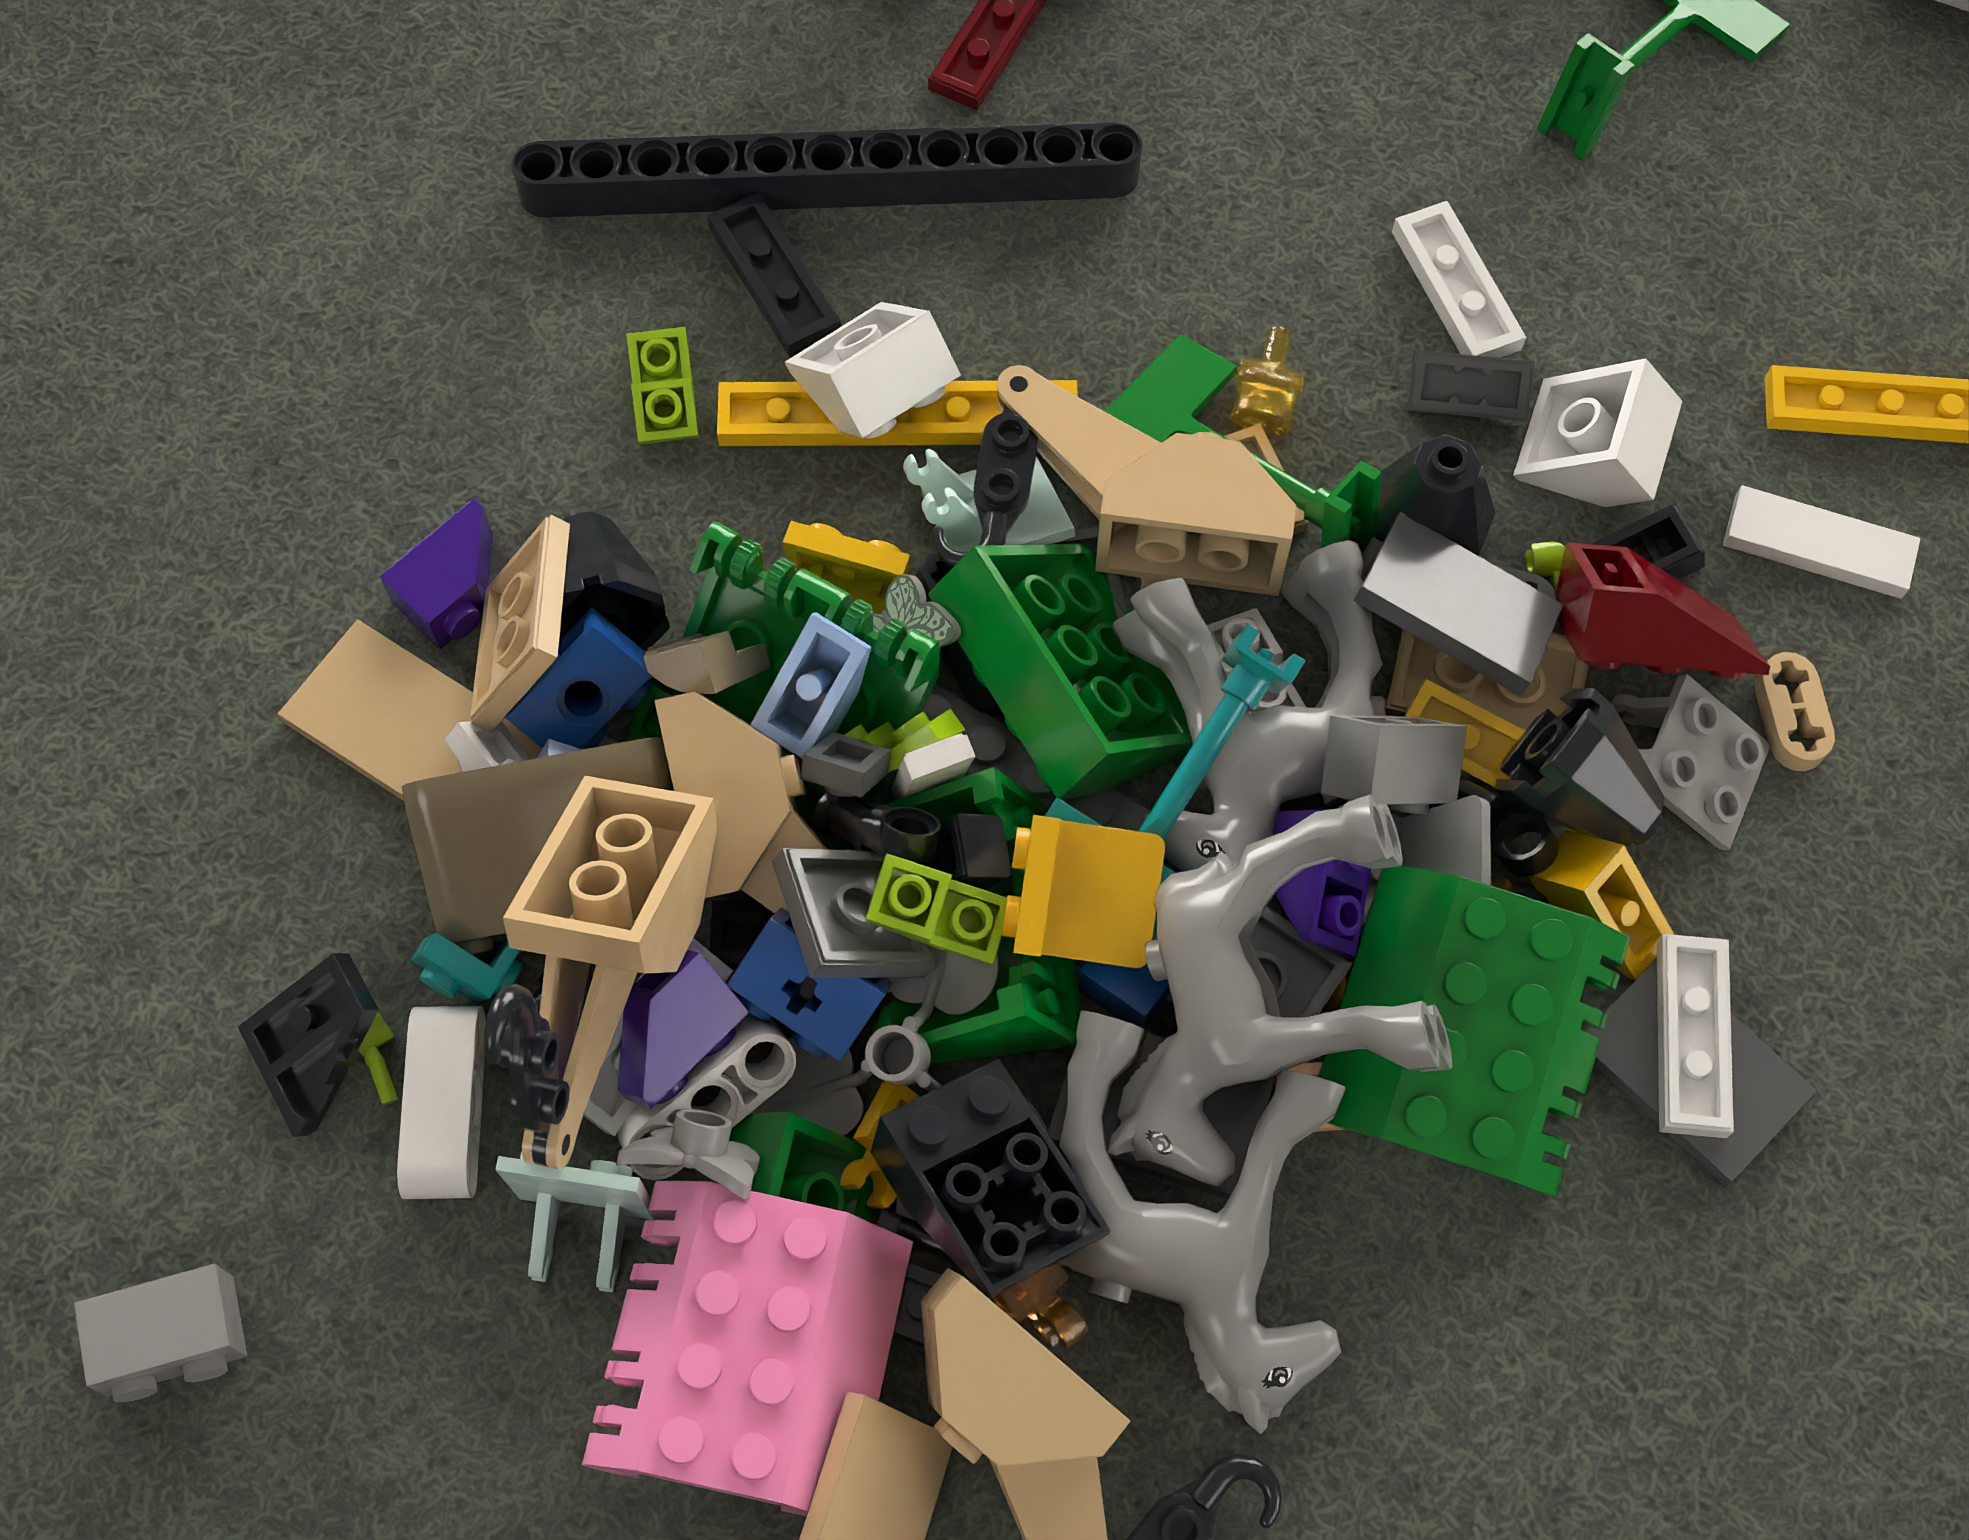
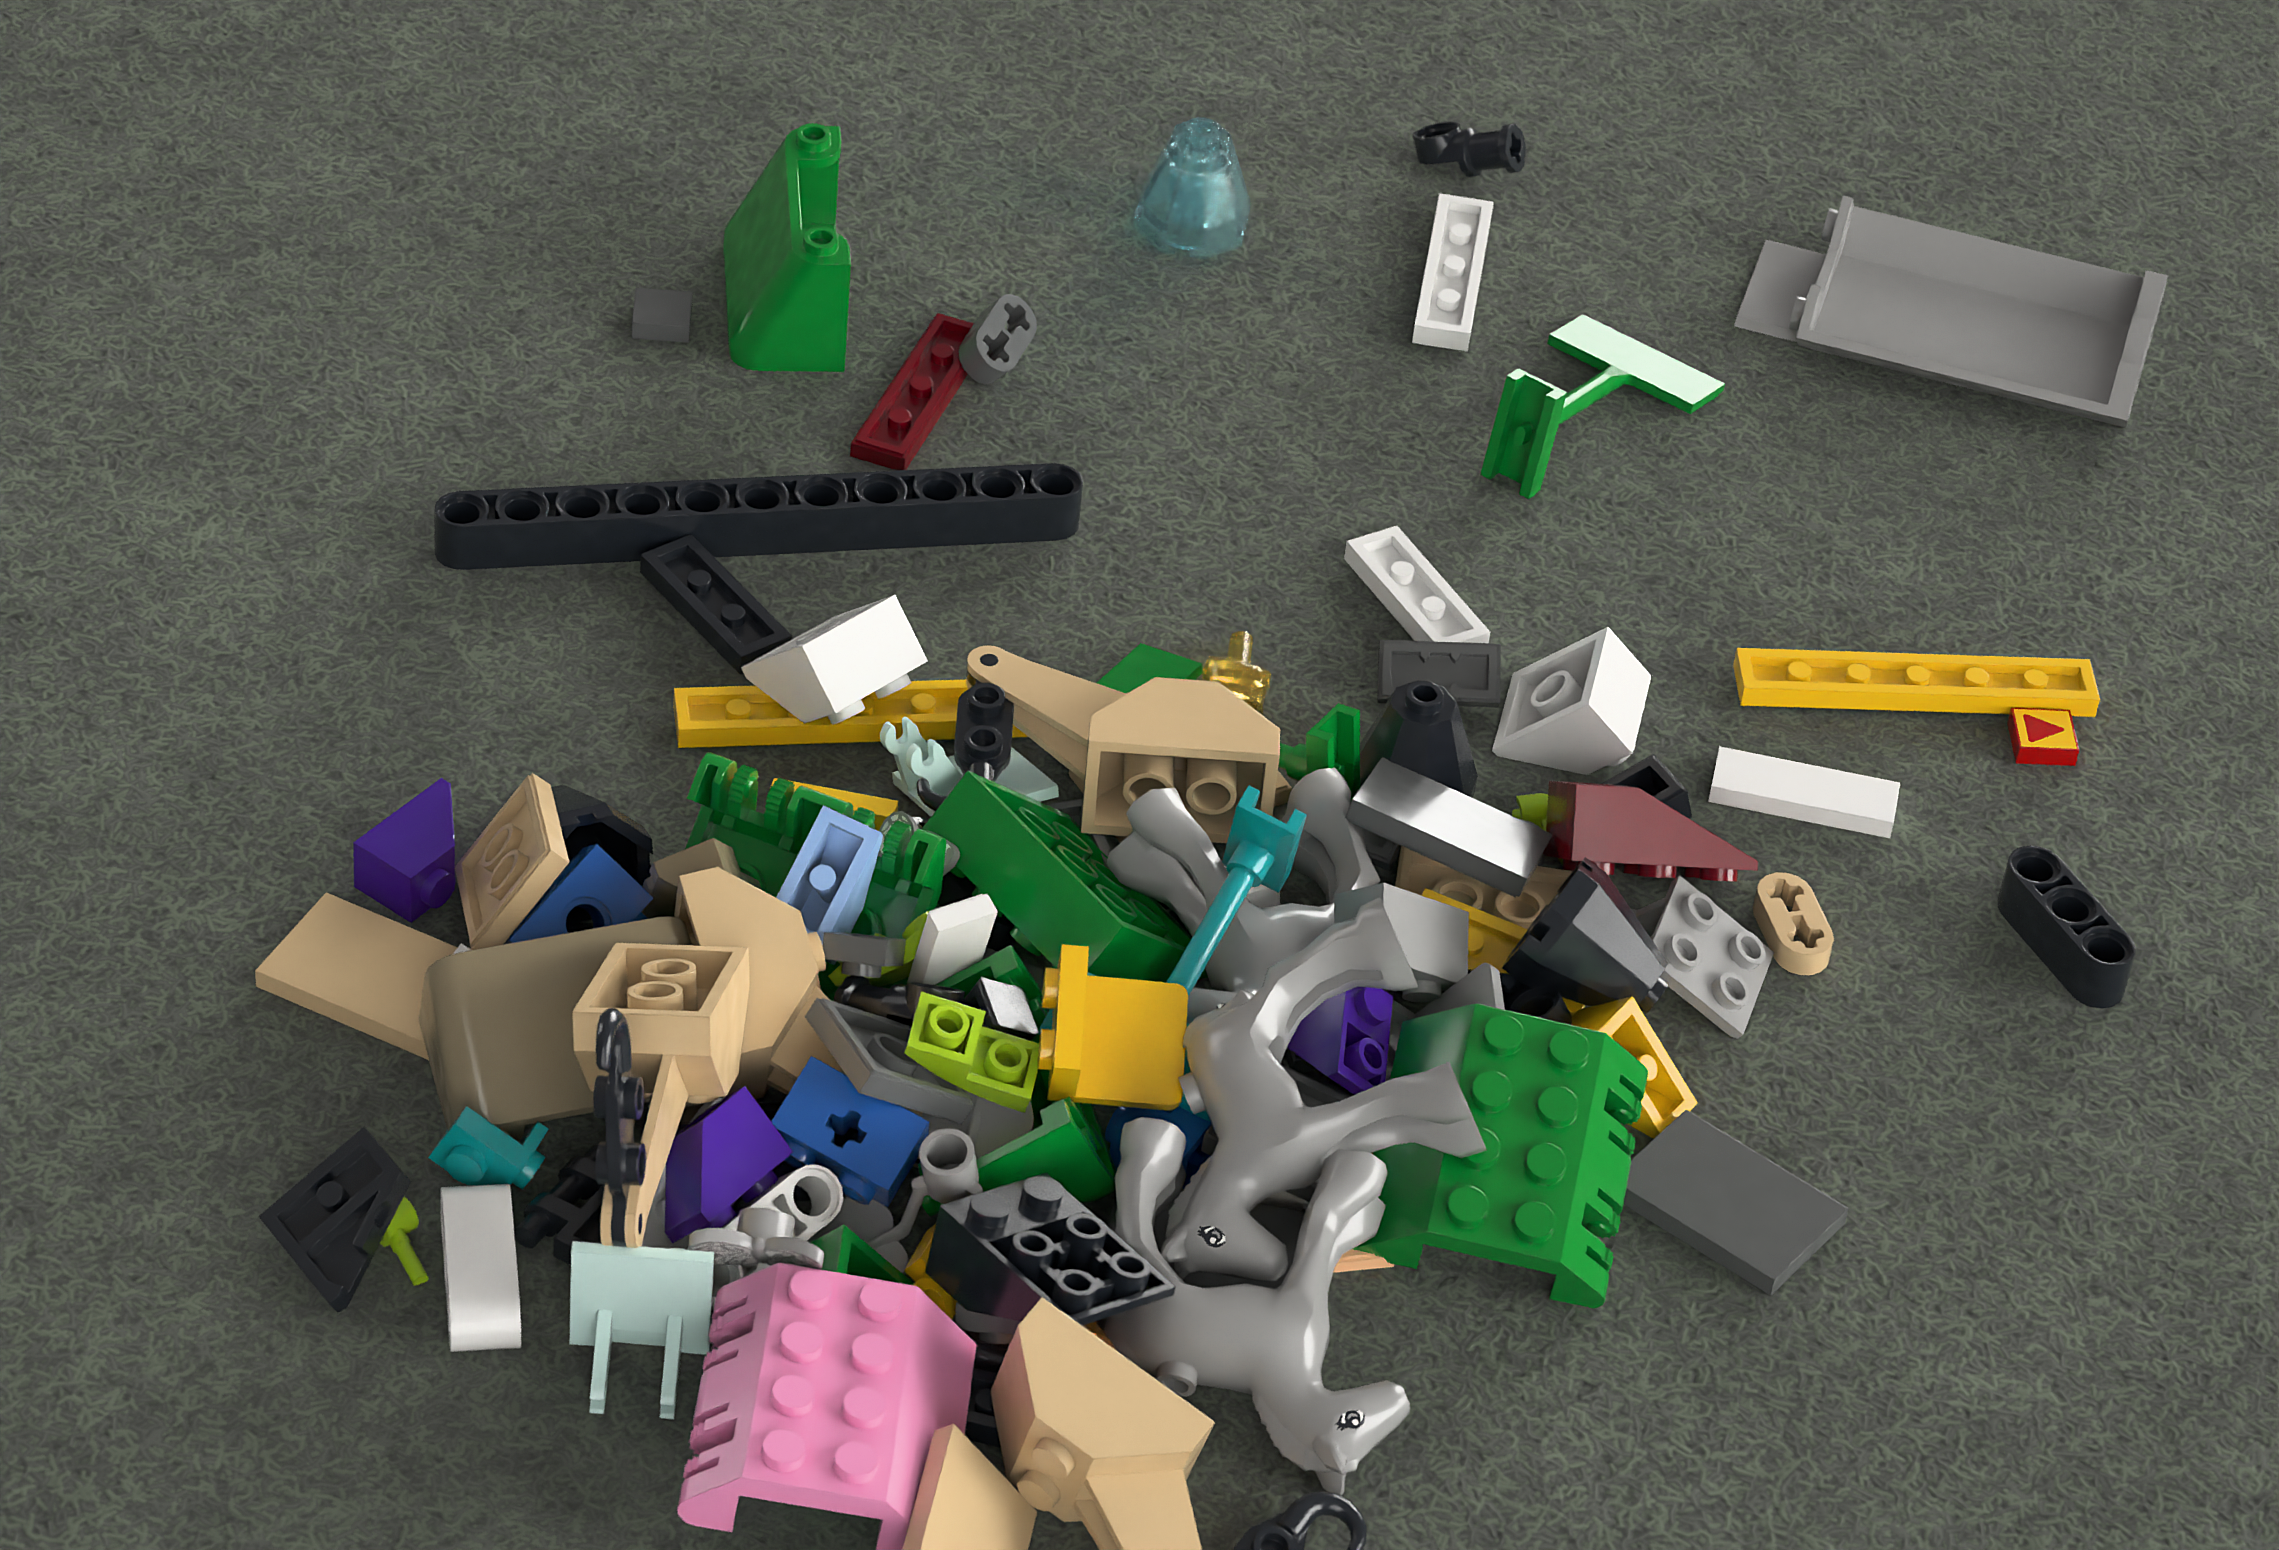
camera: 10 degrees left, 25 degrees down
light grey brick [74,1264,247,1402] -> none
lime slope [626,327,699,445] -> none
white tile [1657,934,1734,1138] -> none

